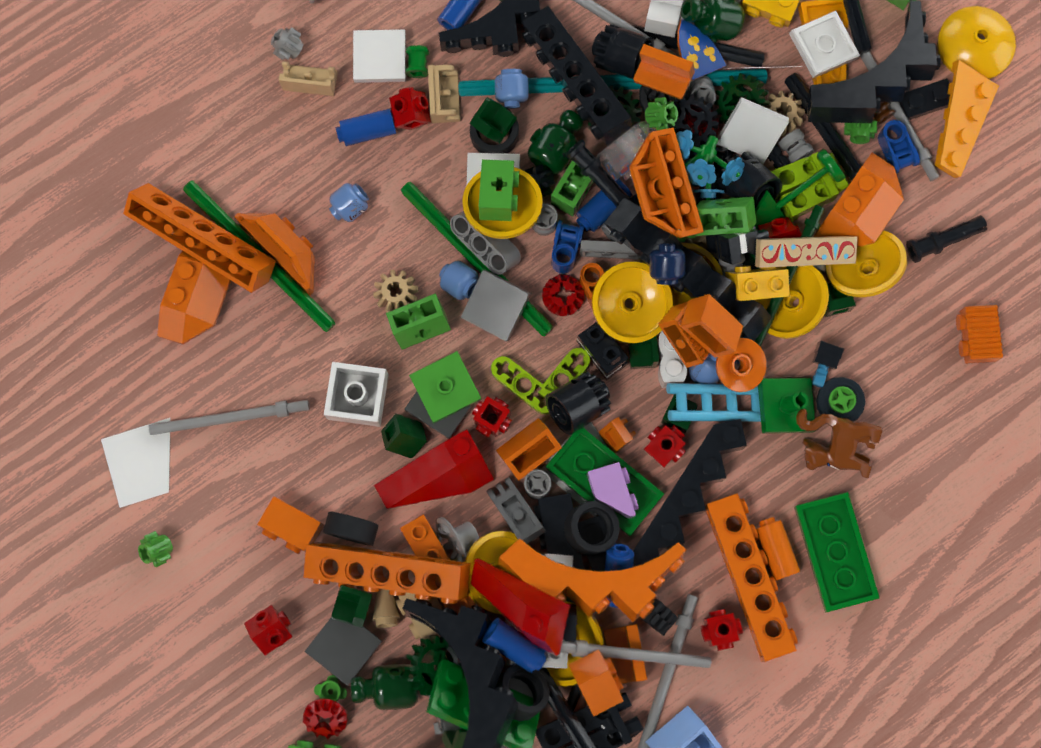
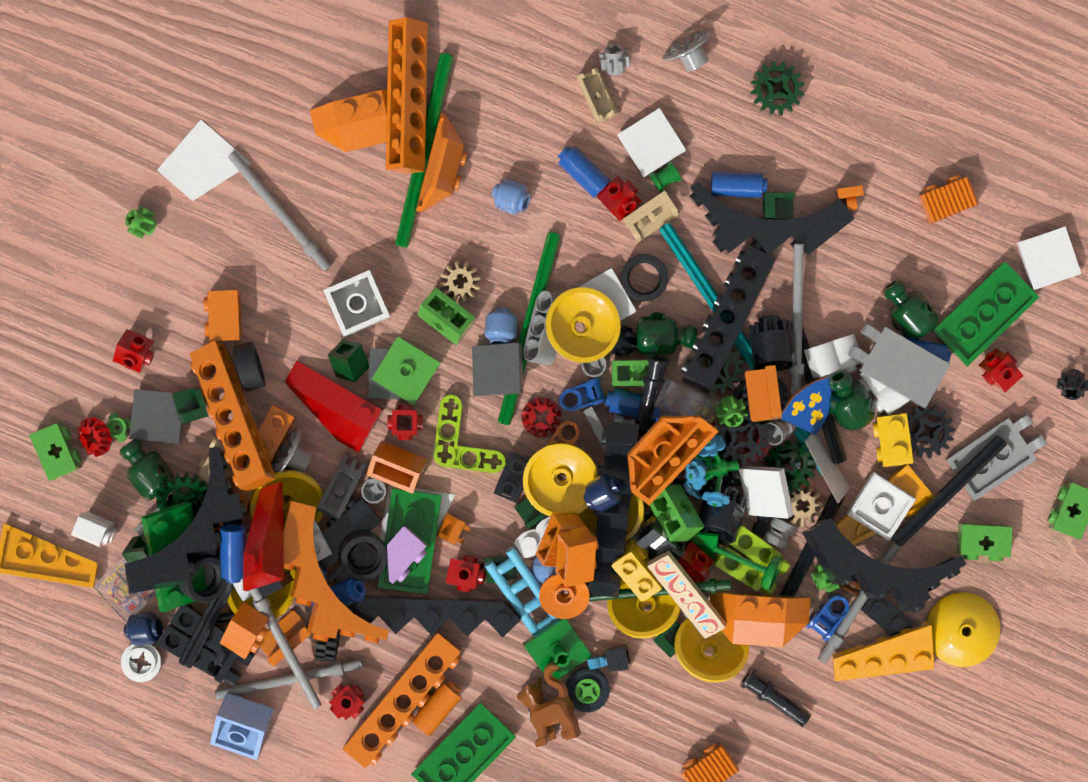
camera: 50 degrees right, 10 degrees up
tan cone [373,589,400,628] -> none
dark green panel [470,97,517,143] -> none
bright green brick [479,159,519,221] -> none
medium blue head [495,69,529,109] -> none
black gear [545,371,611,435] -> none

